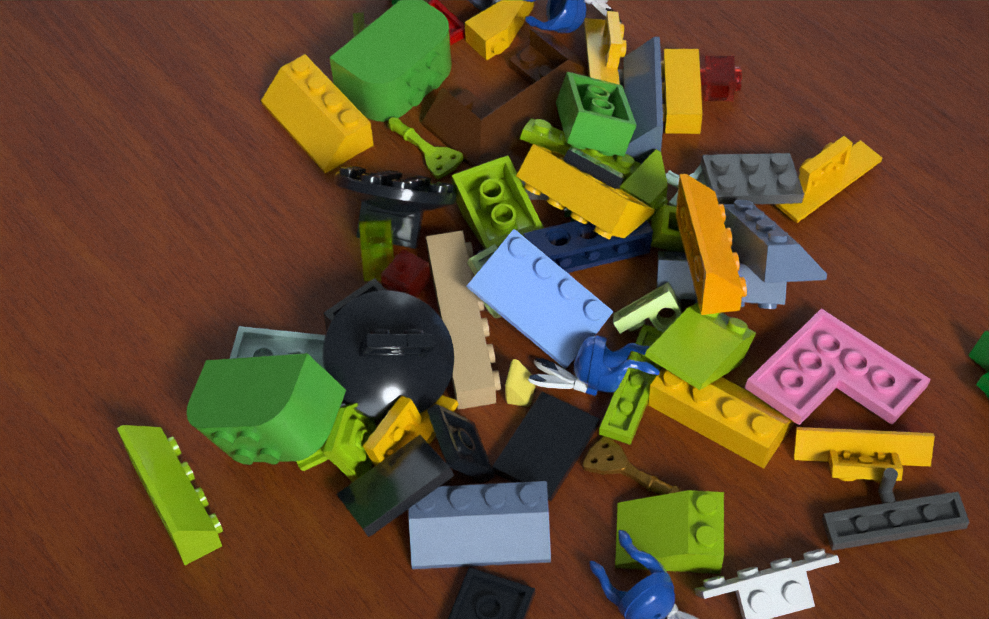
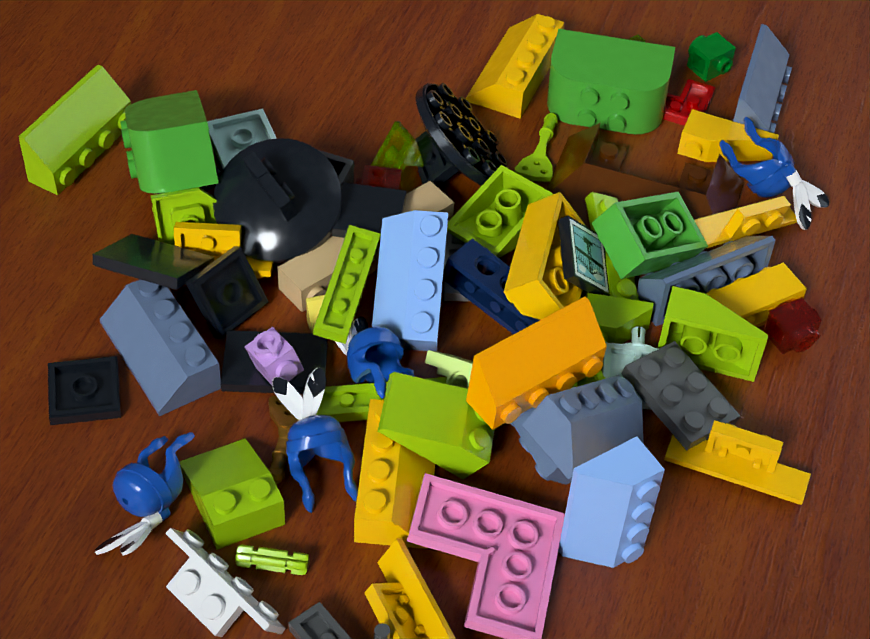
camera: 55 degrees right, 5 degrees down
none -> lime axle [235,544,309,575]
none -> lavender brick [244,327,304,385]
none -> blue hair [272,367,358,513]
none -> lime plate [313,225,381,344]
none -> black tile [332,182,406,243]
none -> light blue slope [558,436,665,568]
none -> lime slope [658,286,768,382]

